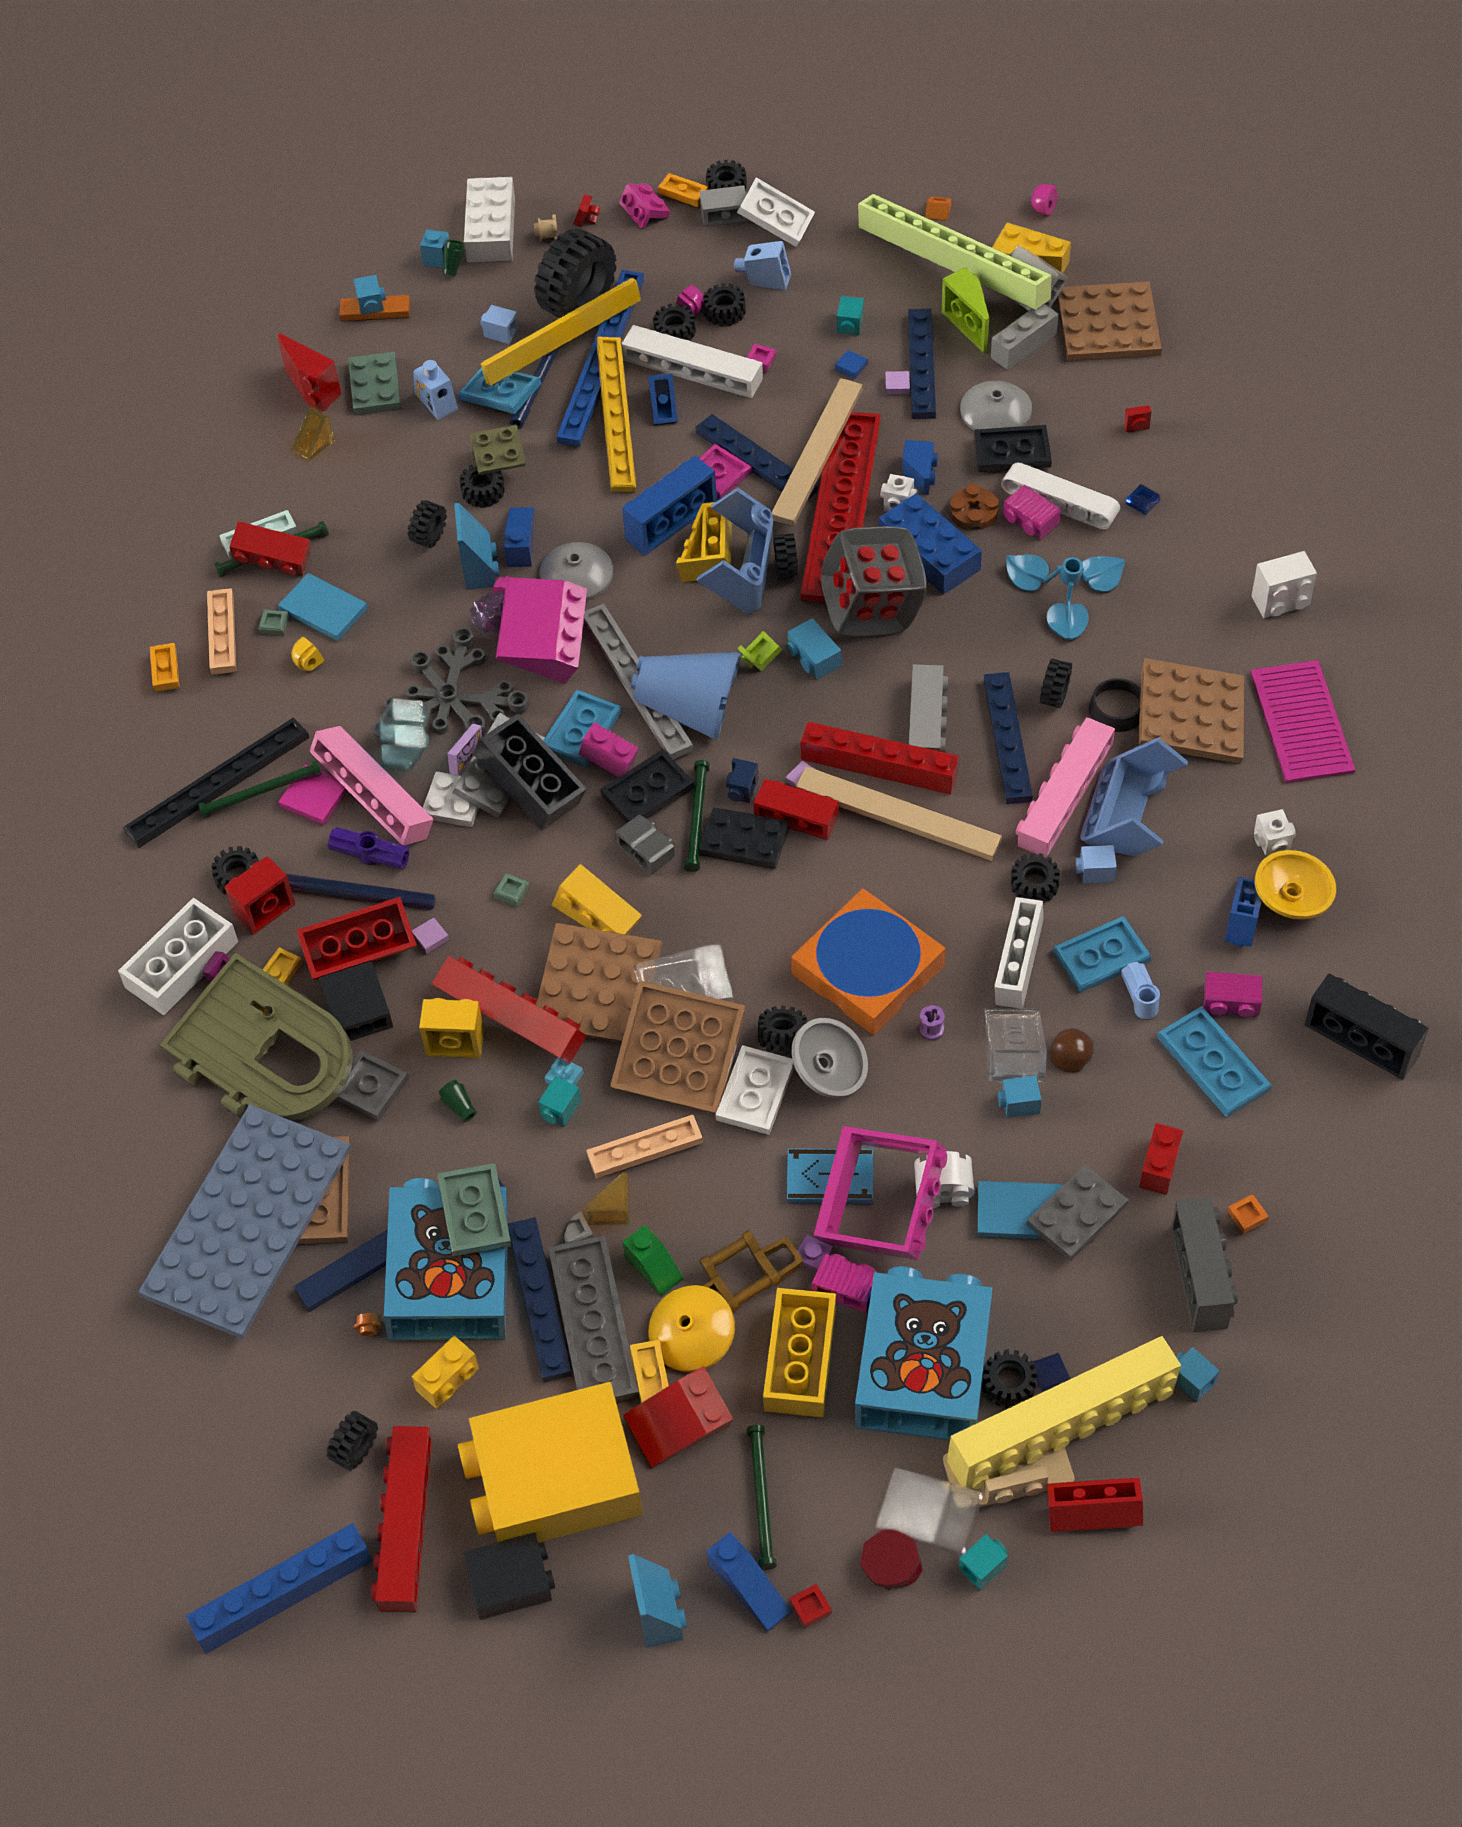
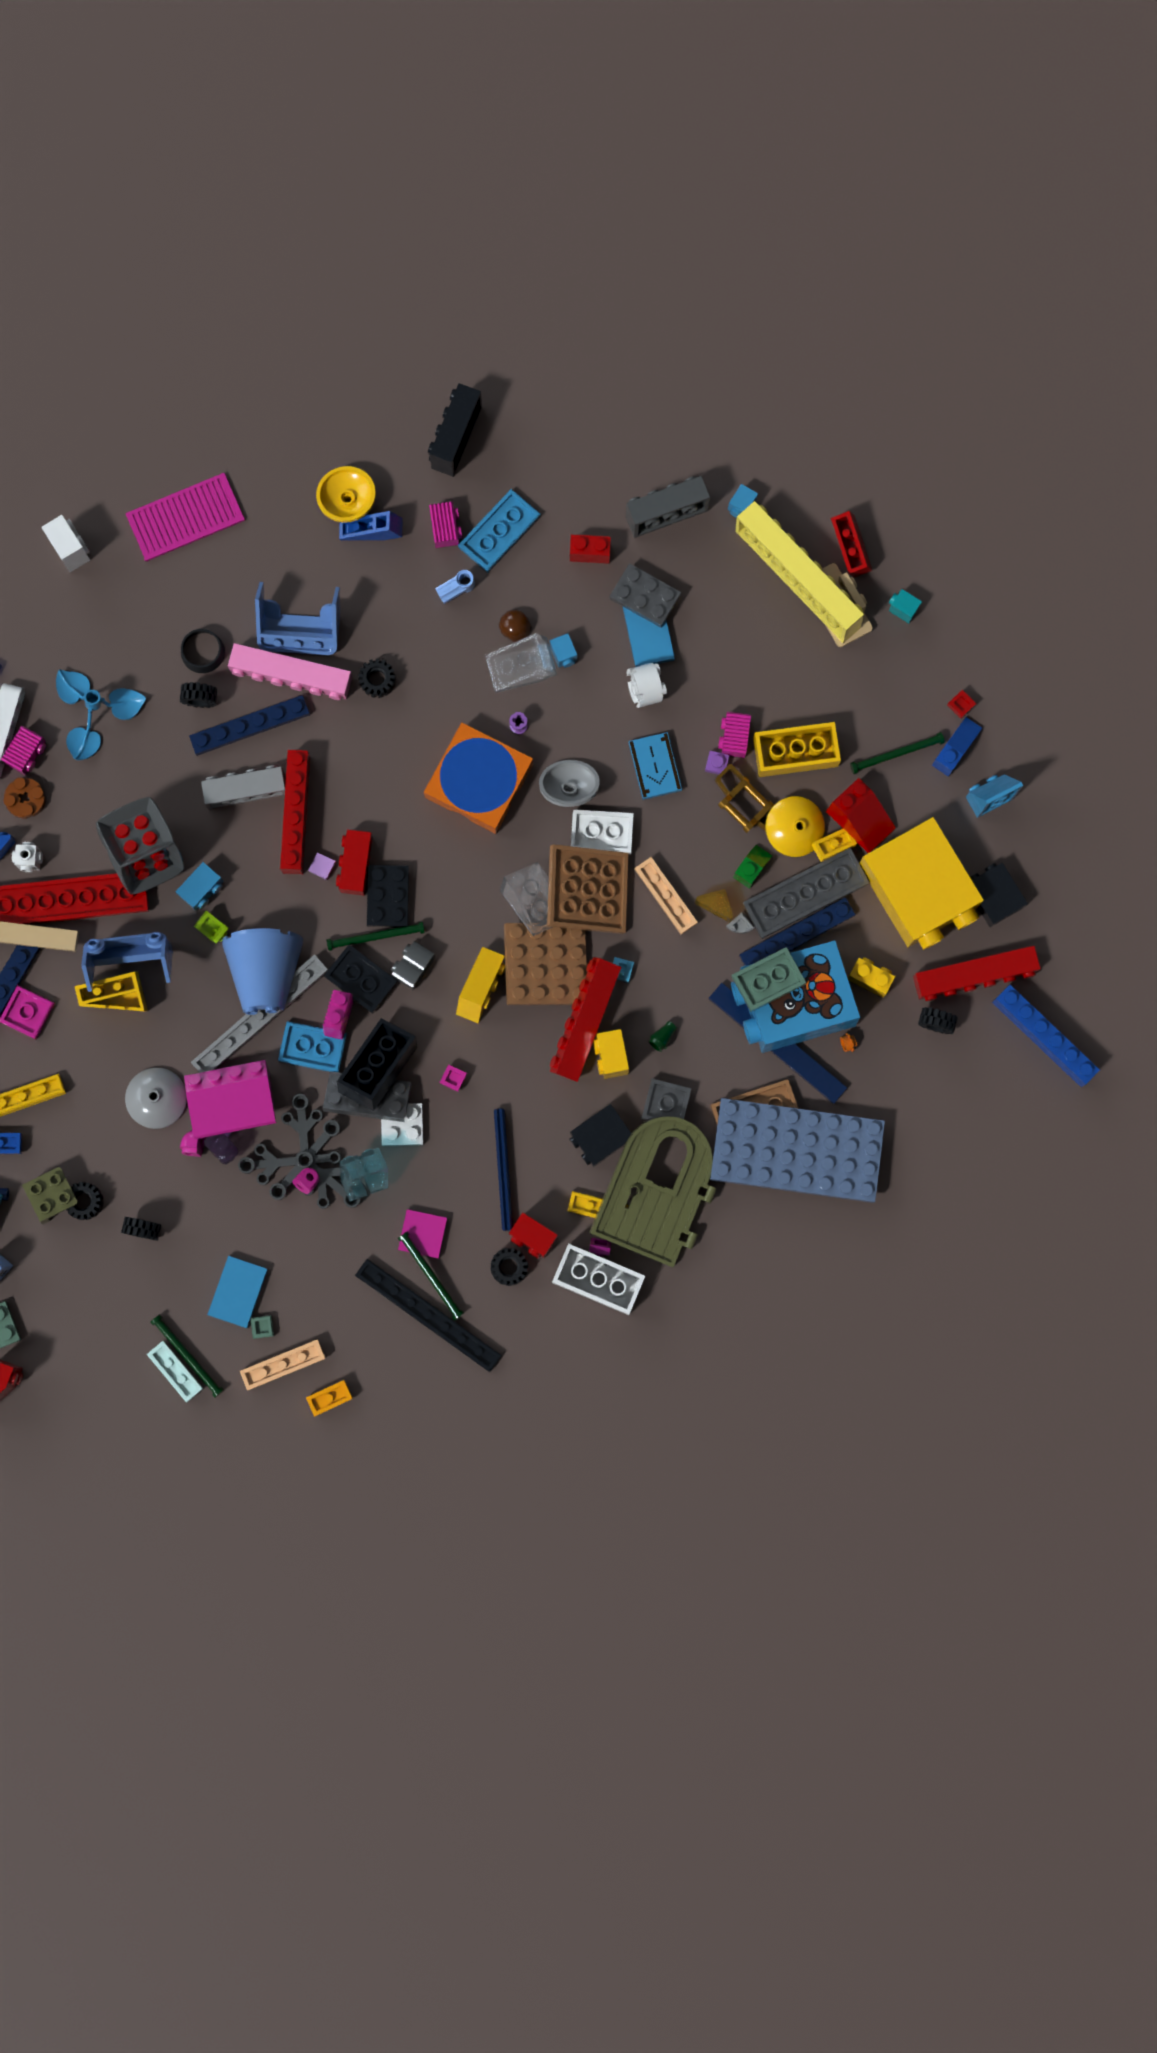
camera: 110 degrees left, 25 degrees up
red brick [230,521,311,576] -> none
clear yellow slope [291,406,334,461] -> none
yellow piece [291,636,325,671] -> none
red slope [296,897,417,980] -> none
bright pink brick [310,726,434,846] -> none
dark purple piece [328,827,410,870] -> none
lavender tile [412,918,449,954] -> none
lavender tile [448,724,482,776] -> none
dark azure slope [454,503,499,590] -> none
sand green tile [494,873,530,907] -> none
blue slope [504,507,535,567] -> none
teal brick [538,1076,582,1127] -> none
blue brick [622,456,717,556] -> none
dark blue brick [726,758,759,803] -> none
black tyre [758,1006,808,1054] -> none
black tyre [773,533,799,580] -> none
tan tile [796,766,1002,861] -> none
dark pink window [813,1126,948,1260] -> none
dark azure brick [855,1266,993,1441] -> none
dark red hat [860,1529,923,1590] -> none
clear slope [876,1468,982,1555] -> none
blue brick [879,493,982,595] -> none
black tyre [982,1349,1037,1409] -> none
white brick [994,897,1044,1009] -> none
clear blue tile [1033,1353,1070,1392] -> none
dark azure tile [1052,916,1152,993] -> none
light blue brick [1076,845,1116,884] -> none
medium nougat plate [1139,658,1244,764] -> none
orange plate [1227,1194,1269,1234] -> none
white brick [1254,809,1296,856] -> none
none -> dark pink piece [292,1168,319,1194]
none -> dark pink plate [440,1064,467,1092]

